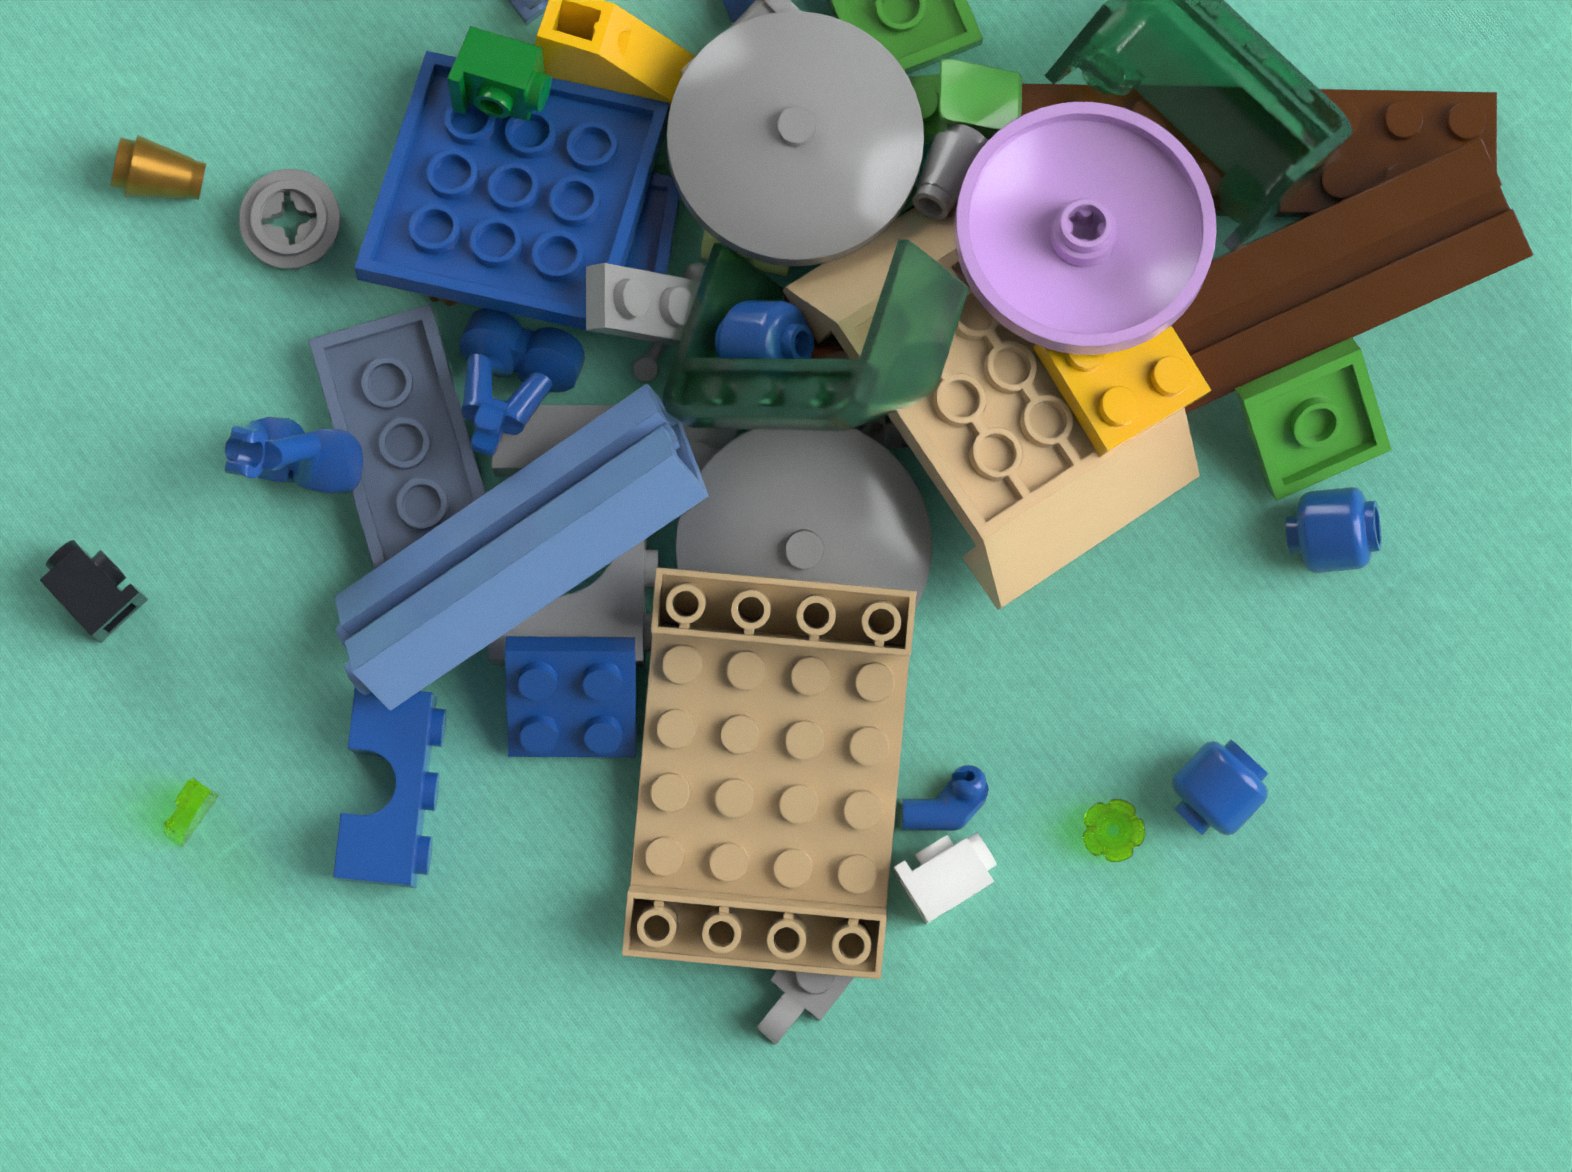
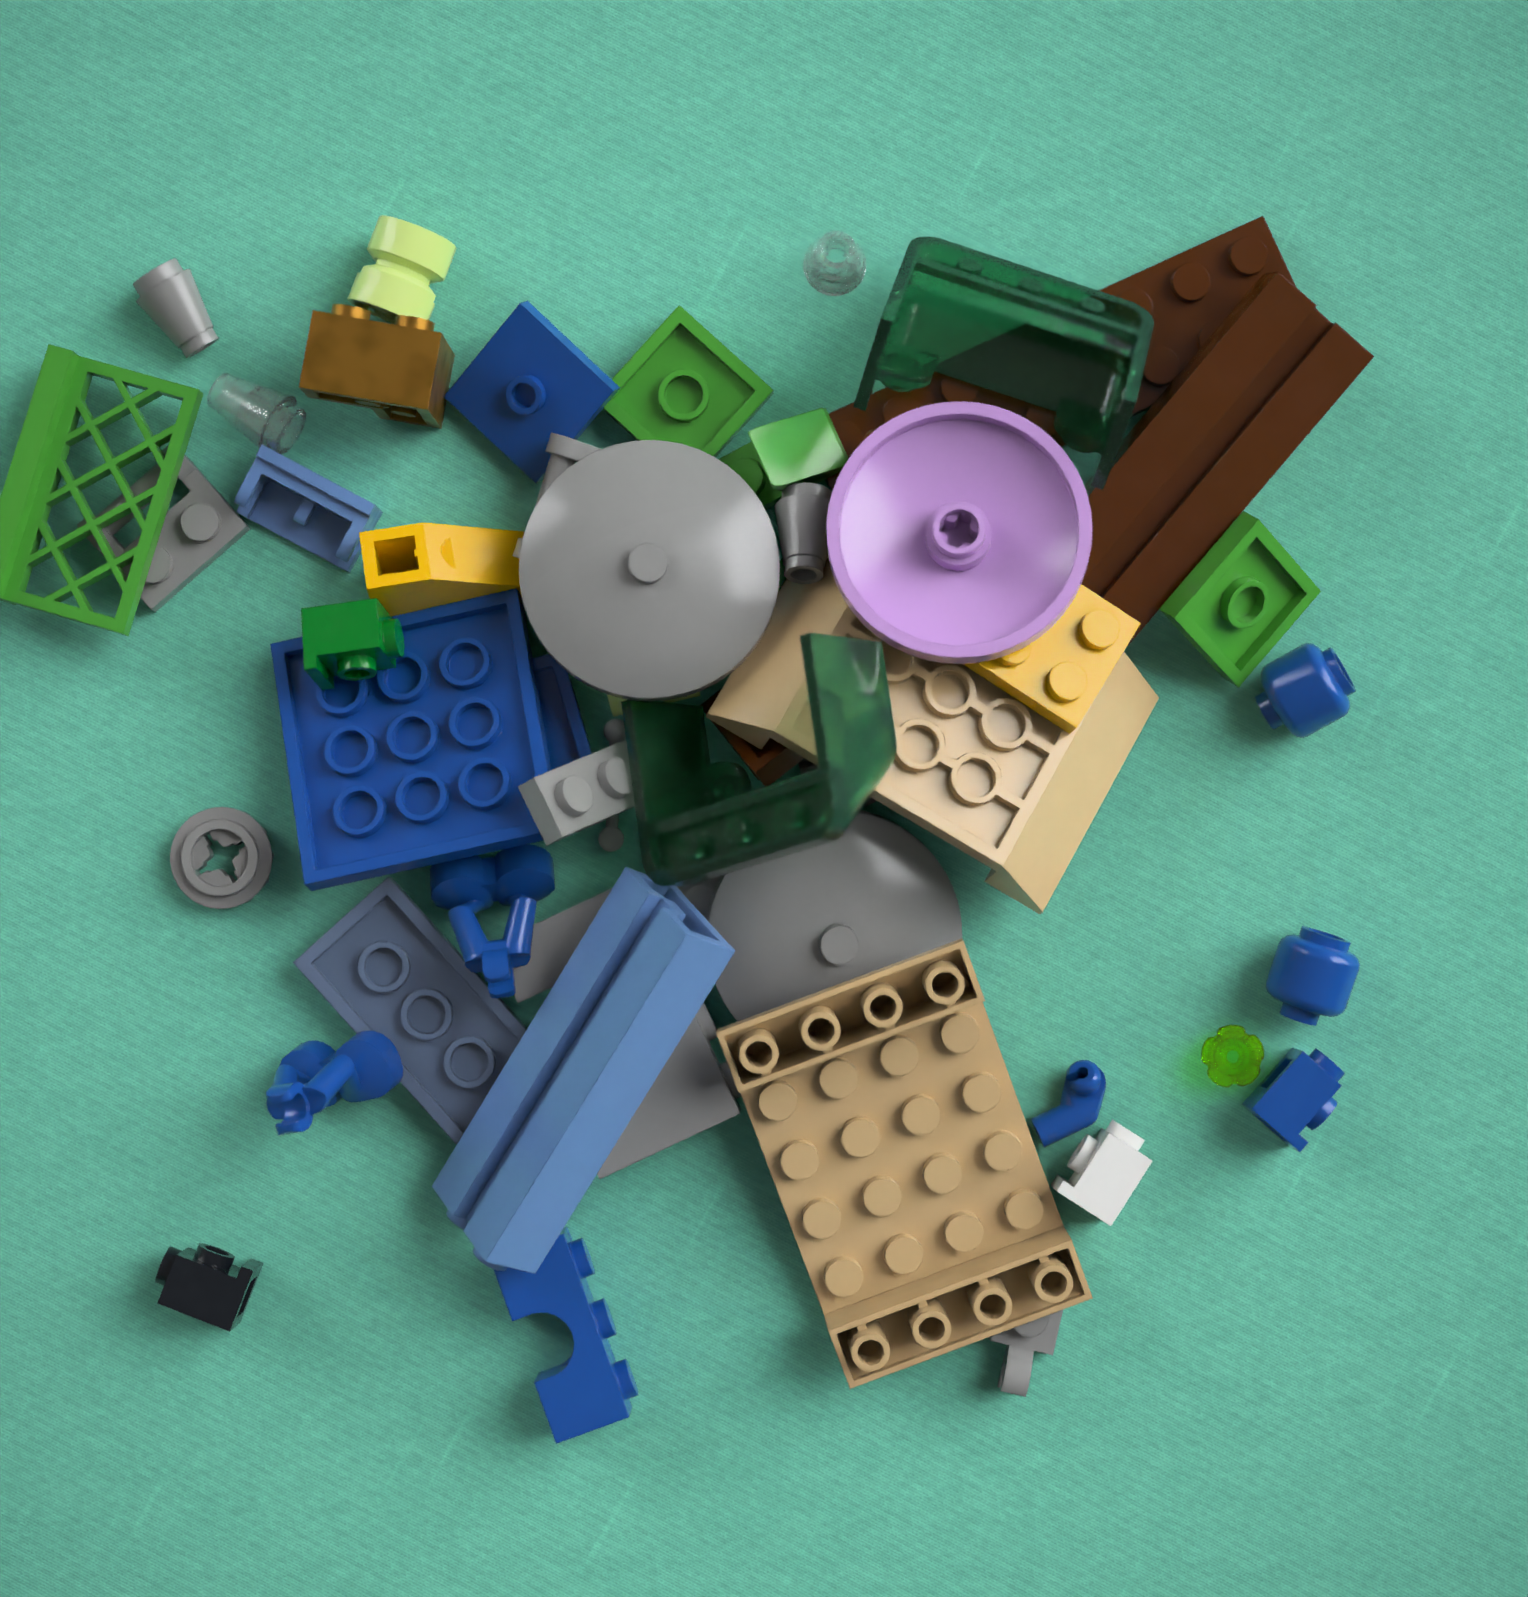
camera: 25 degrees left, 5 degrees up
pearl gold cone [110,135,207,200] -> none
clear neon green tile [163,778,219,847] -> none
blue plate [505,636,637,758] -> none
blue head [715,300,814,385] -> none
none -> blue brick [1242,1048,1345,1152]

